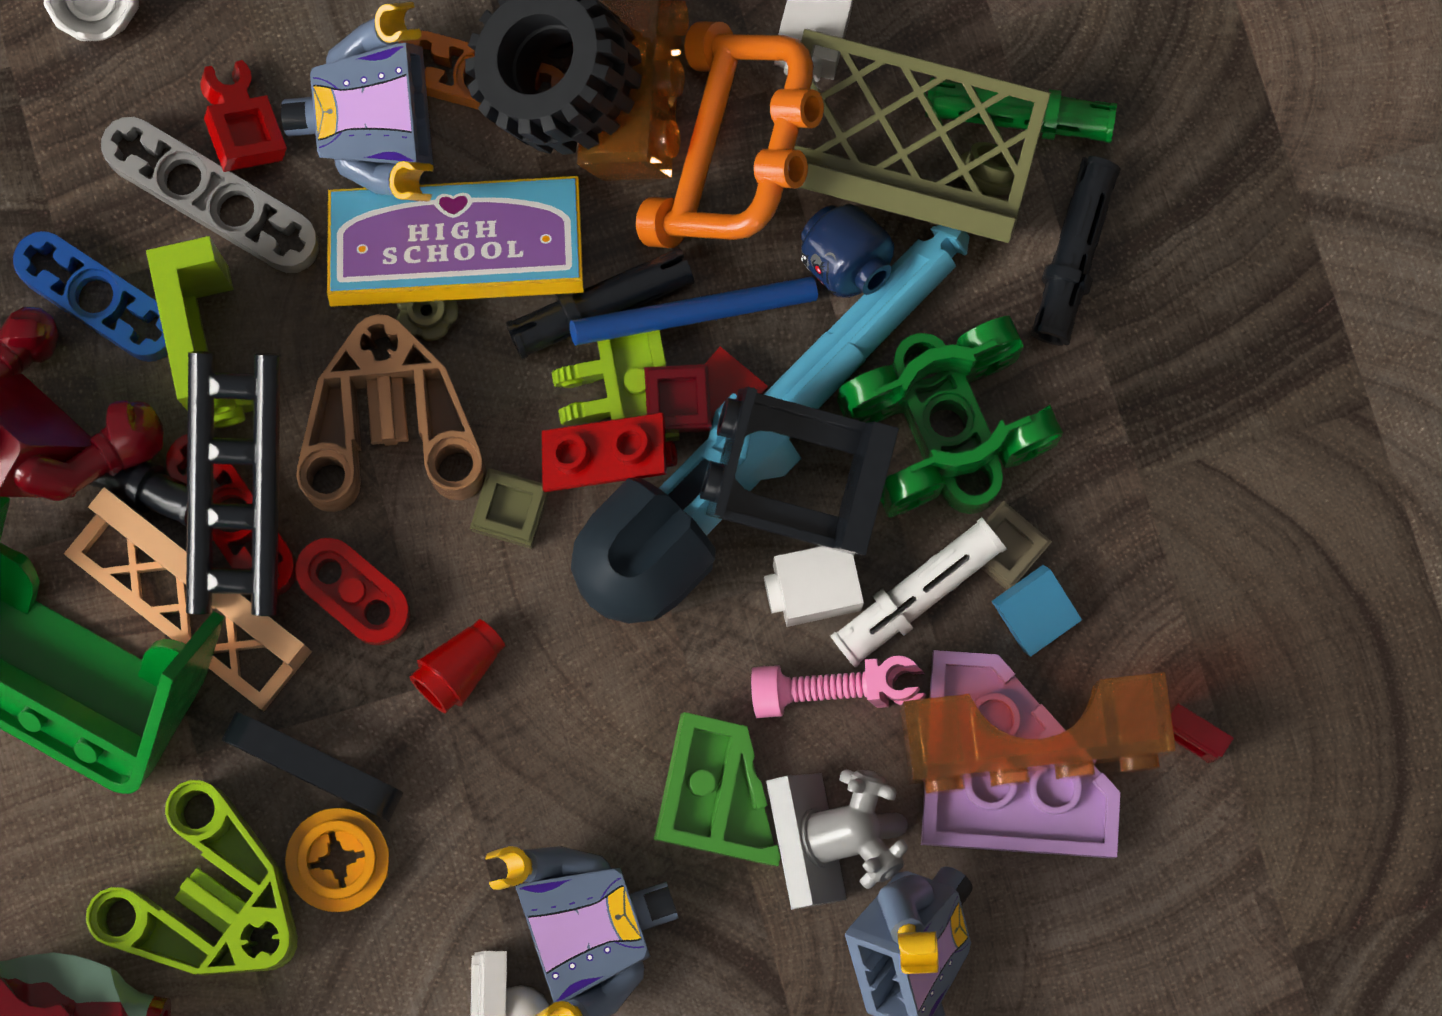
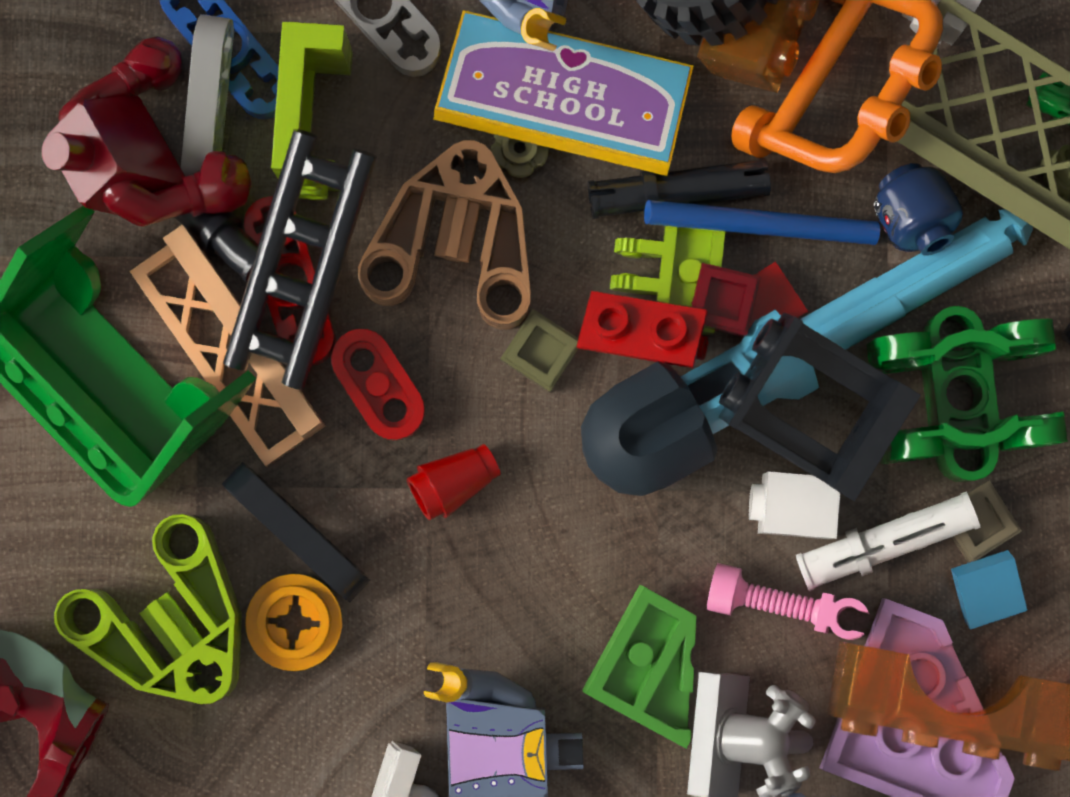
camera: 15 degrees right, 5 degrees up
none -> light grey beam [181,14,234,176]

